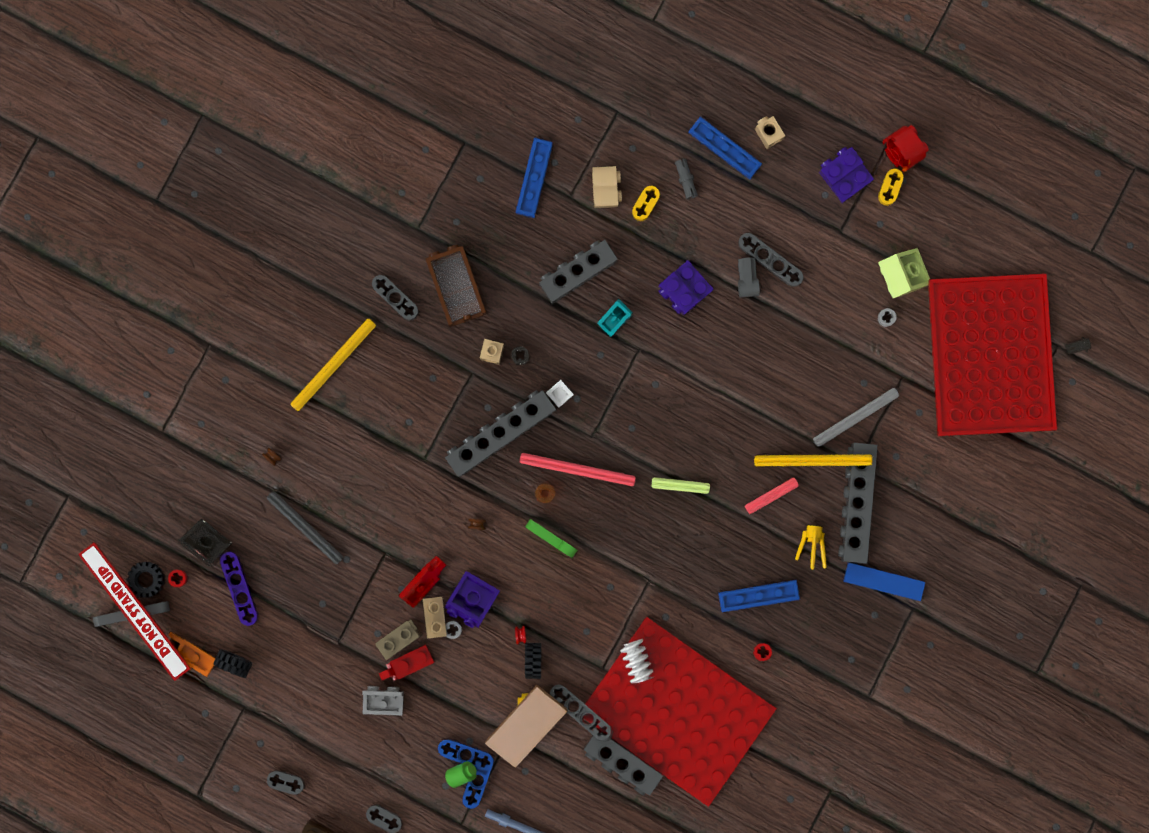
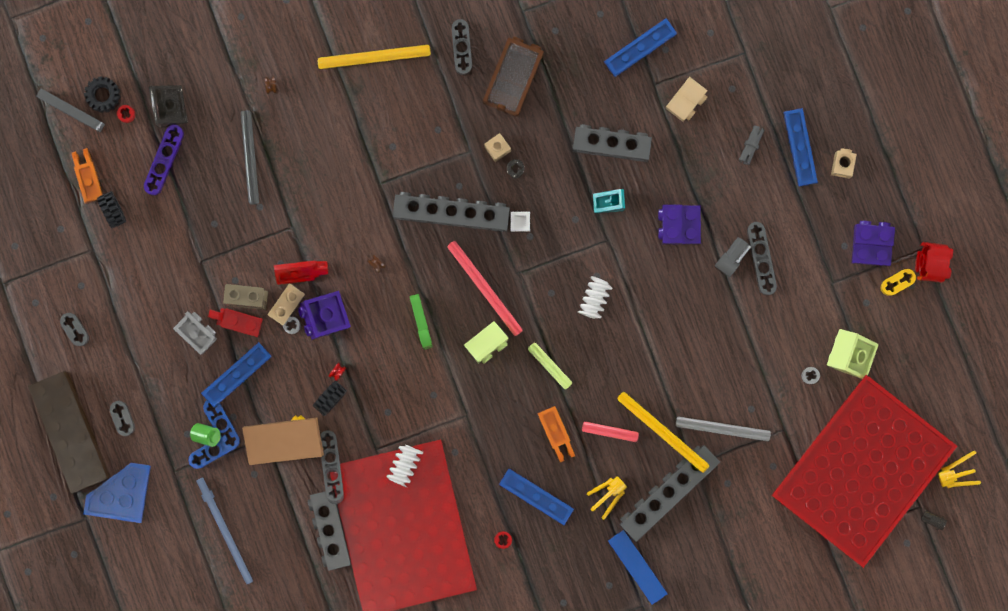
camera: 40 degrees right, 0 degrees up
tile [78,542,192,681] -> none
clear orange plate [535,483,555,503] -> none
yellow beam [632,186,660,221] -> none
none -> blue tile [201,342,272,408]
none -> yellowish green slope [464,321,509,364]
none -> orange hinge [538,406,575,462]
none -> white piece [578,276,612,319]
none -> yellow plant [938,451,981,488]

